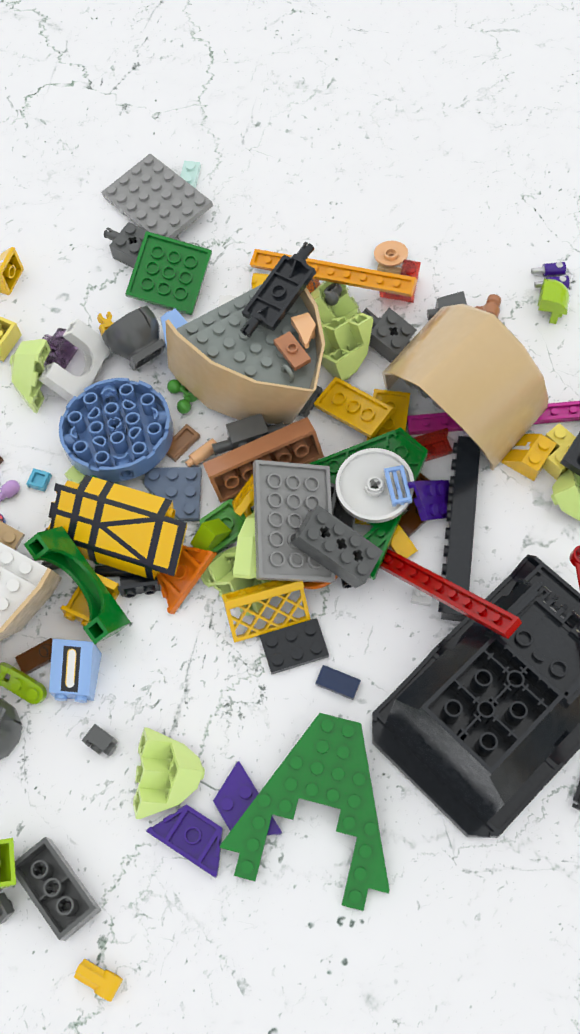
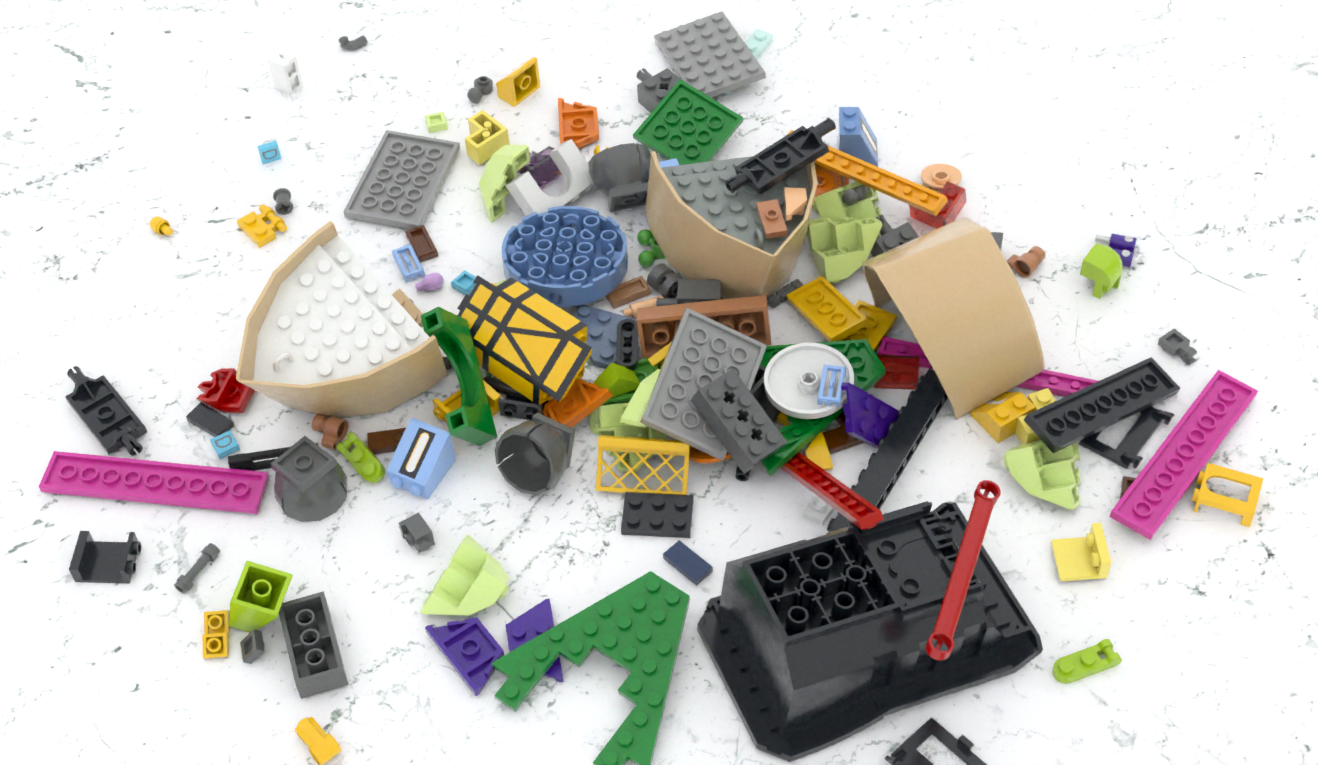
camera: 20 degrees right, 15 degrees down
none -> dark grey plate [495,412,575,495]
none -> orange wing [558,98,599,149]
none -> black plate [616,319,639,371]
none -> dark grey wheel [647,263,683,298]
none -> medium blue slope [837,107,878,167]

